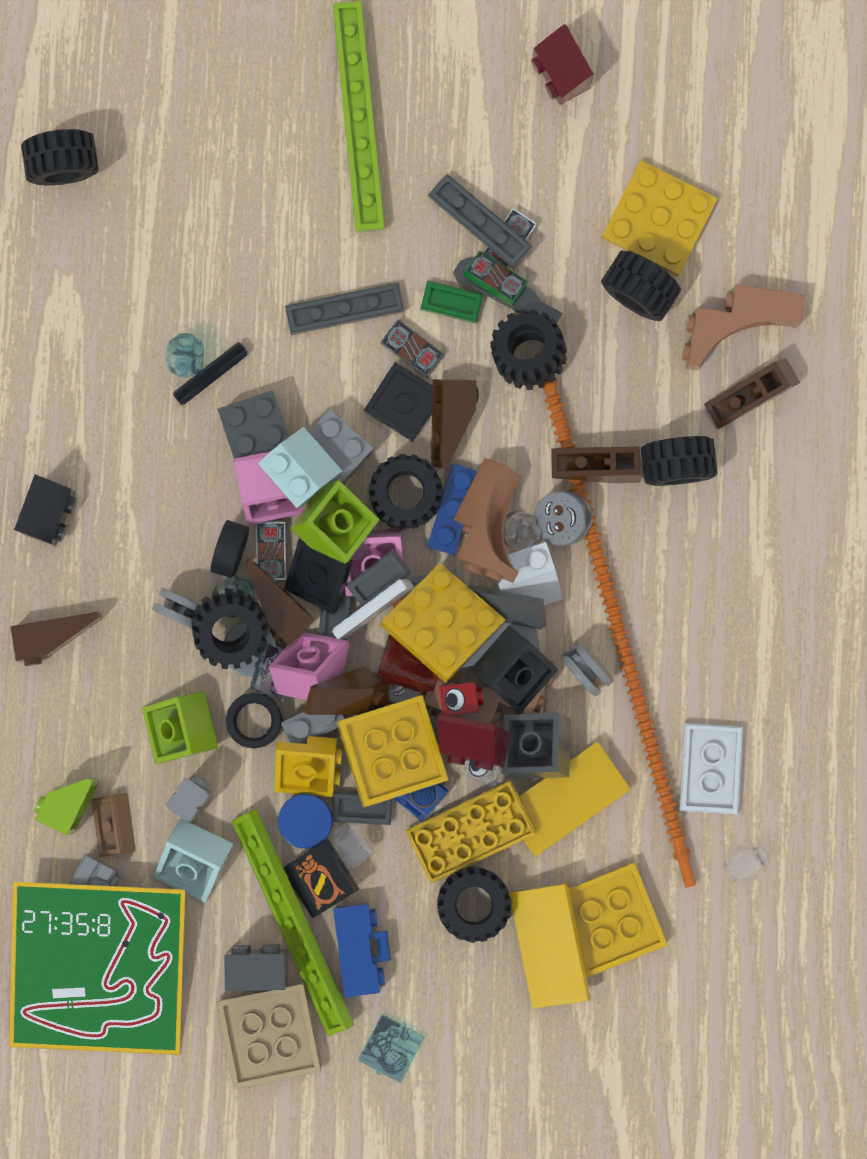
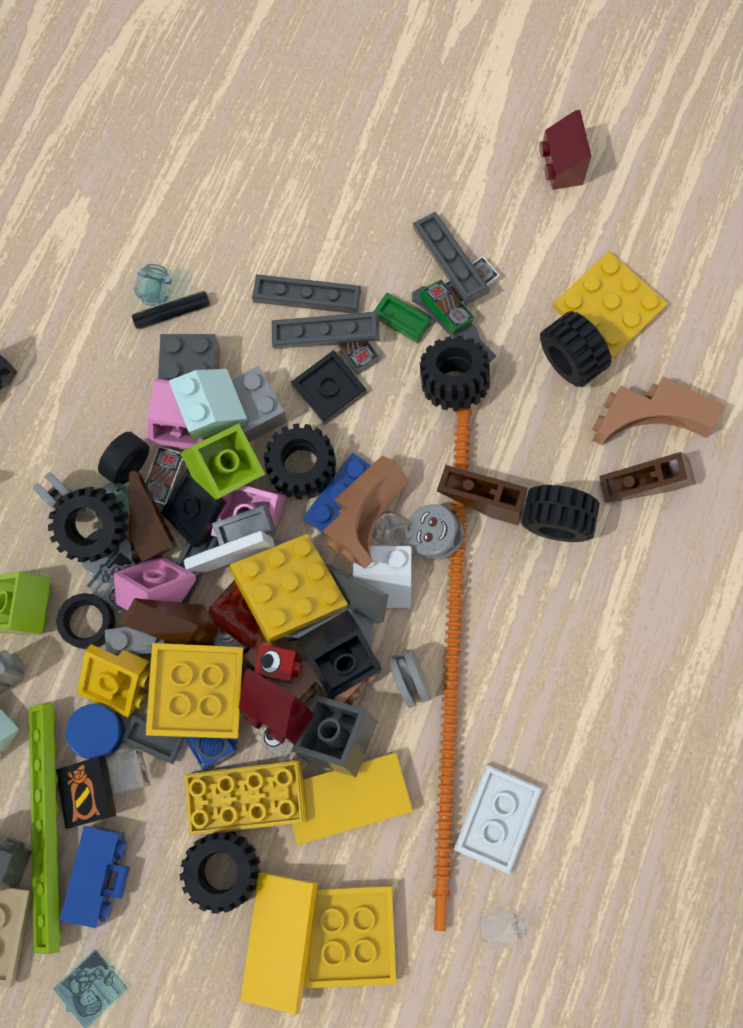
camera: 30 degrees right, 10 degrees down
black tyre [21,129,99,186] -> none
lime plate [333,1,385,233] -> none
reddish brown slope [431,379,479,468] -> none
none -> dark grey tile [272,311,380,349]

